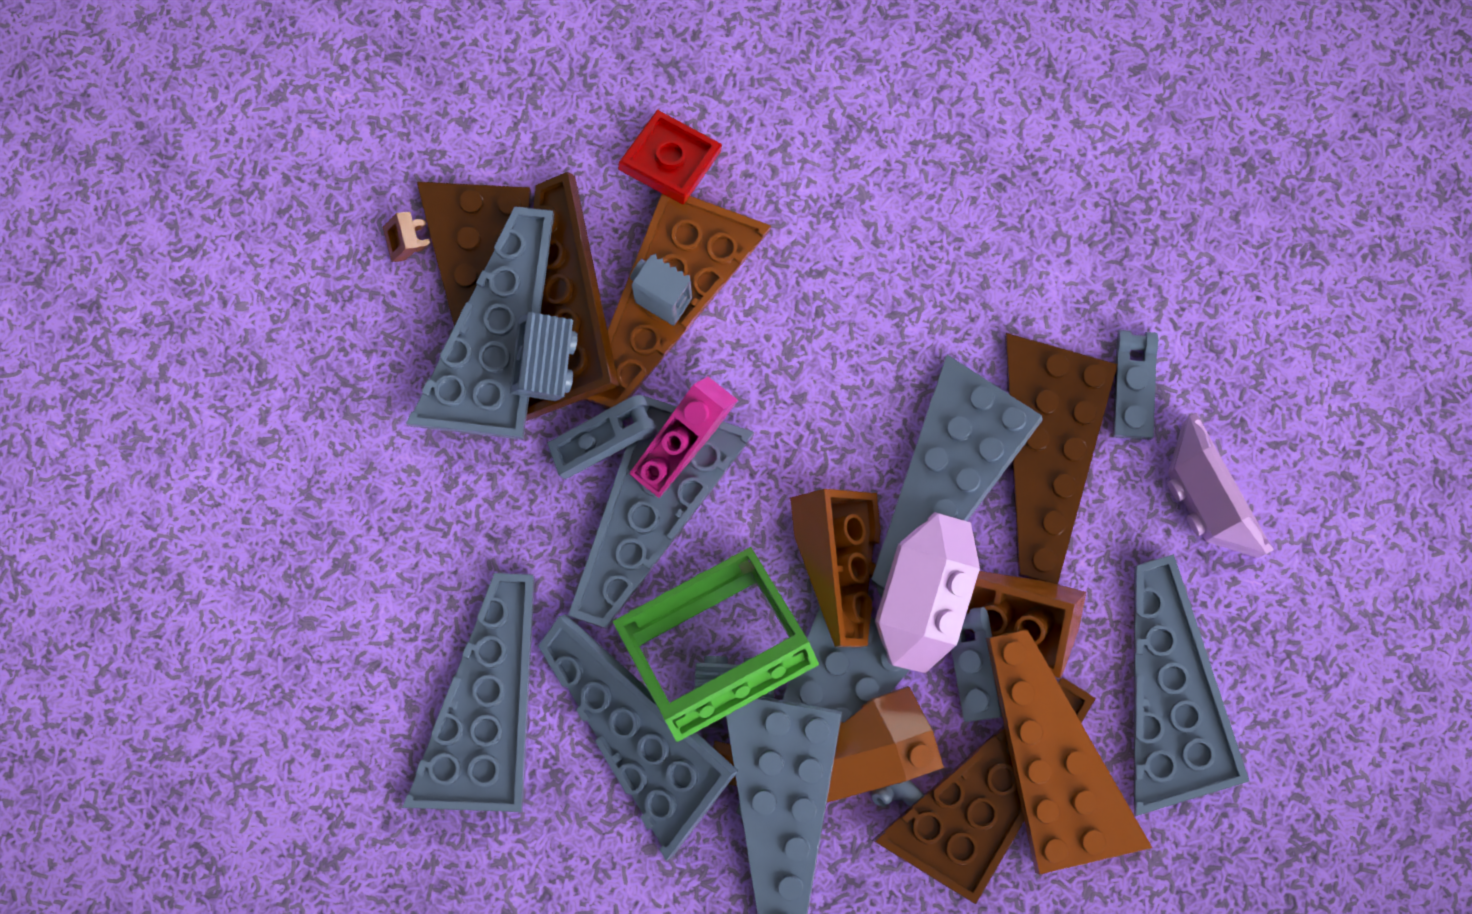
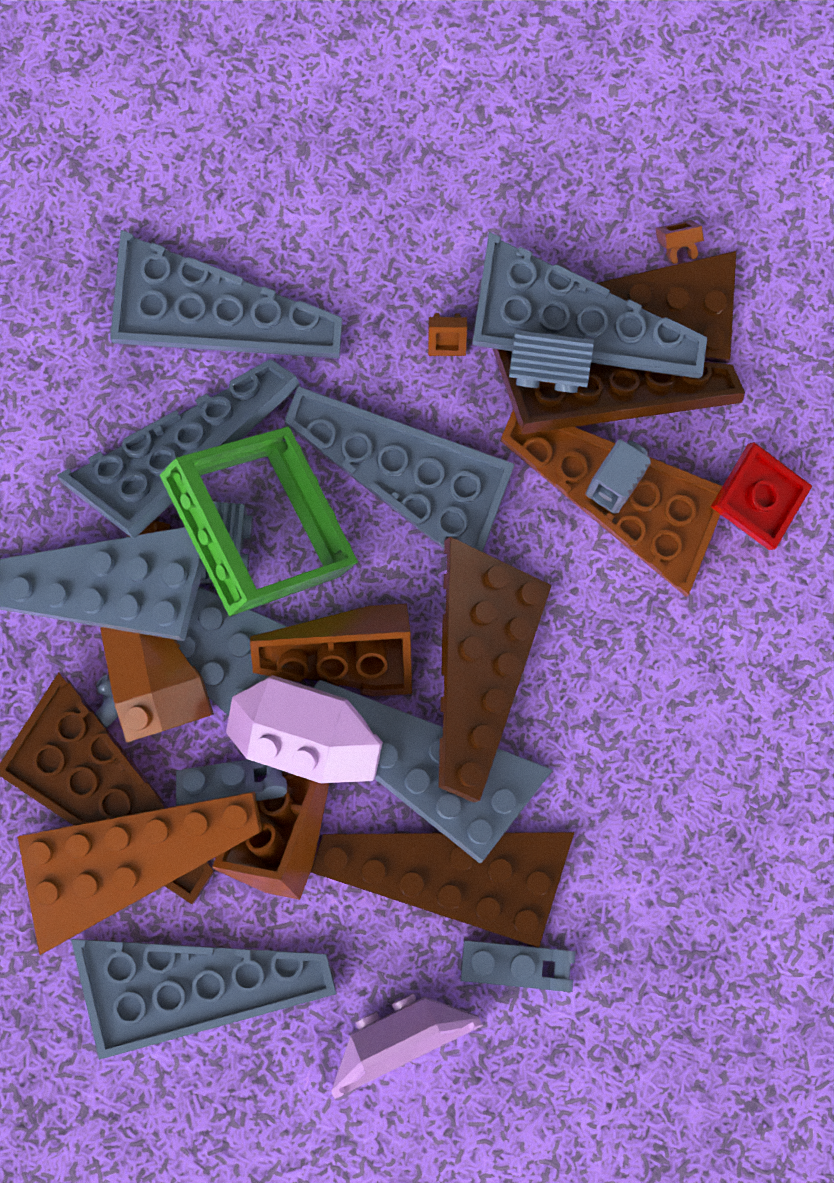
camera: 85 degrees right, 0 degrees up
sand blue plate [547,395,658,480] -> none
dark pink slope [629,376,738,498] -> none
none -> dark orange tile [428,313,467,356]
none -> reddish brown wing [439,537,552,803]

